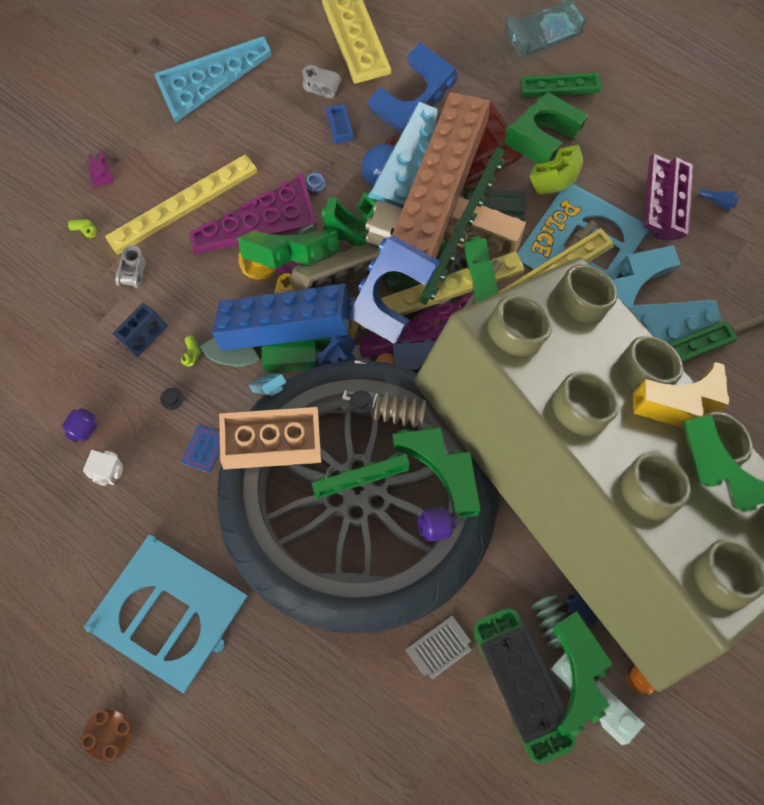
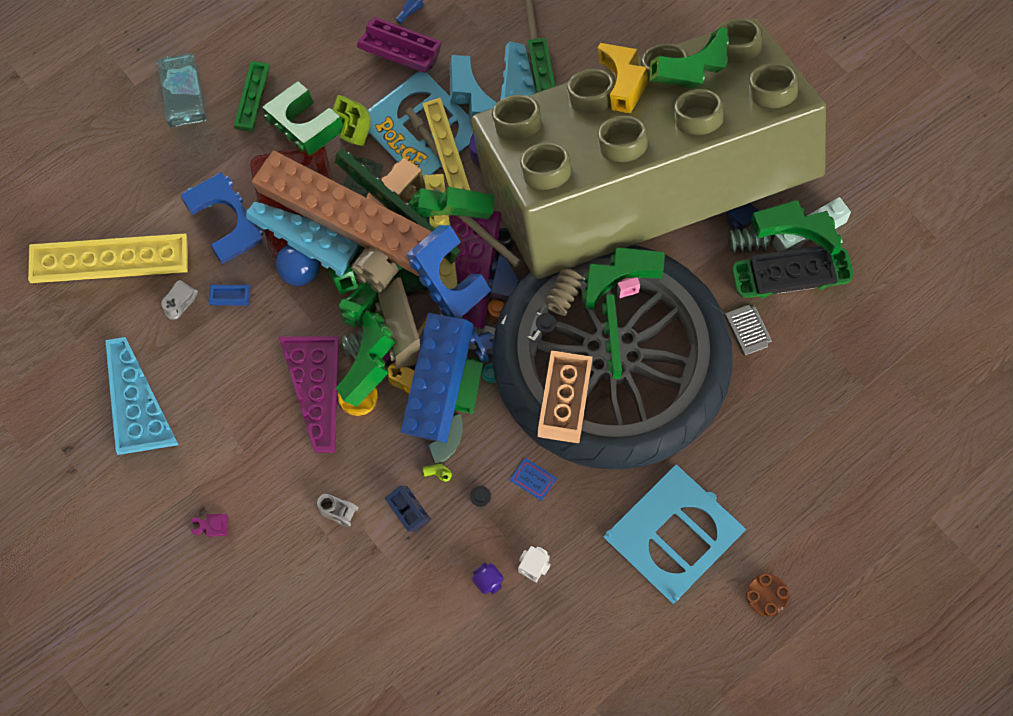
camera: 75 degrees left, 0 degrees up
lime arm [68,219,97,238] -> none
light yellow plate [105,154,257,255] -> none
medium azure plate [249,374,286,396] -> none
medium blue plate [305,173,326,193] -> none
dark purple head [418,507,456,541] -> none
orange plate [626,665,655,696] -> none
none -> bright pink plate [617,277,640,298]

